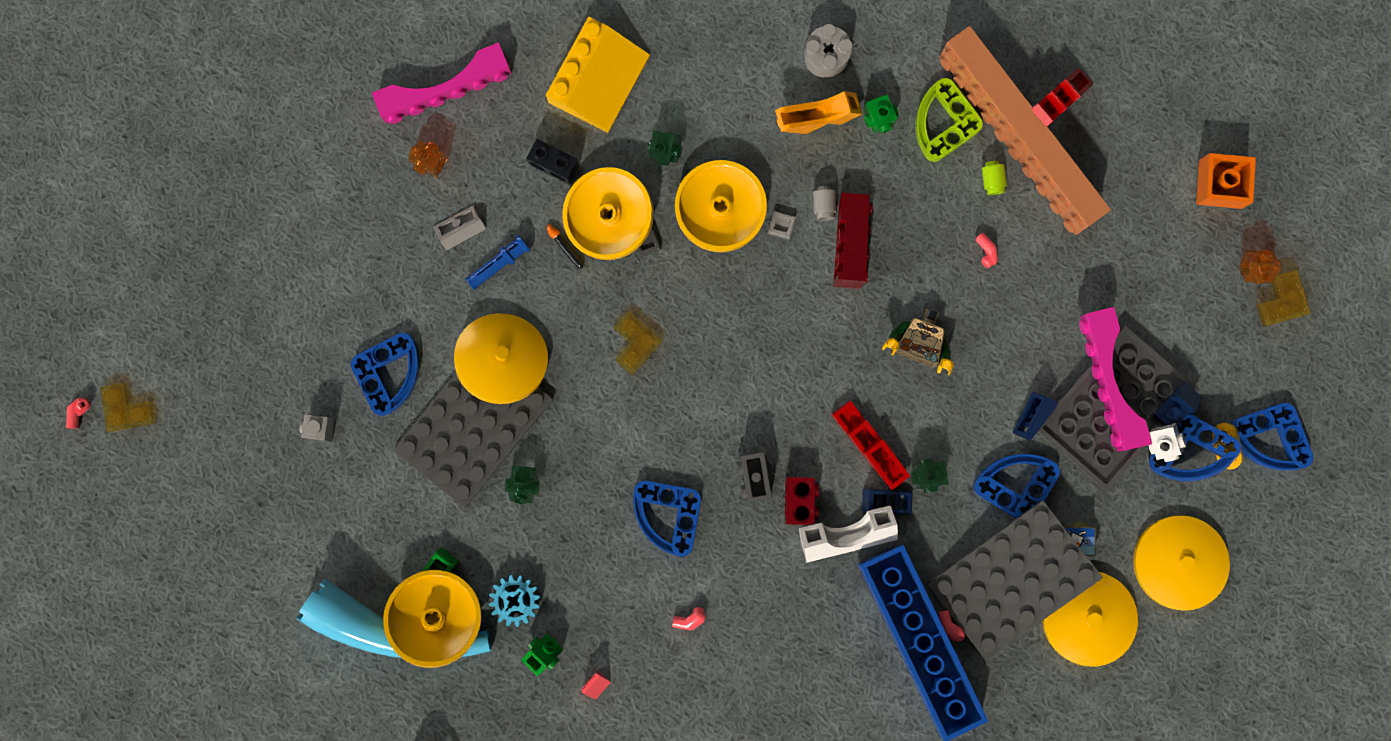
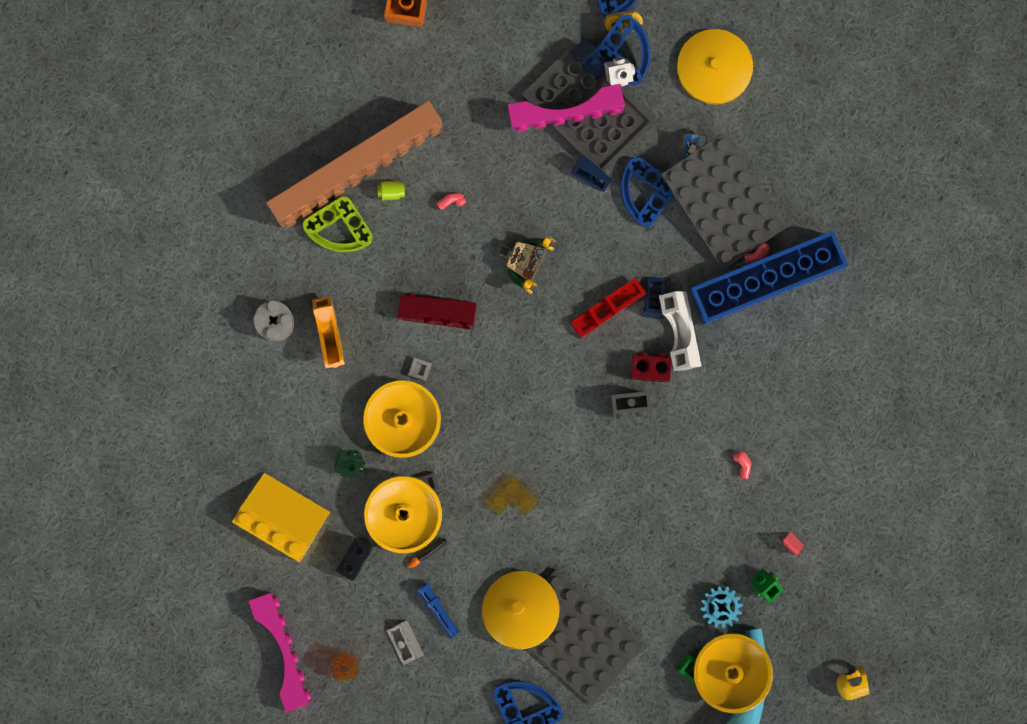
camera: 90 degrees left, 0 degrees up
clear green brick [505,466,540,504] -> none
blue beam [633,481,701,556] -> none
light grey brick [813,186,837,221] -> none
green brick [863,94,899,134] -> none
clear green brick [911,458,949,493] -> none
red slope [1031,67,1093,127] -> none
yellow dish [1042,572,1138,667] -> none

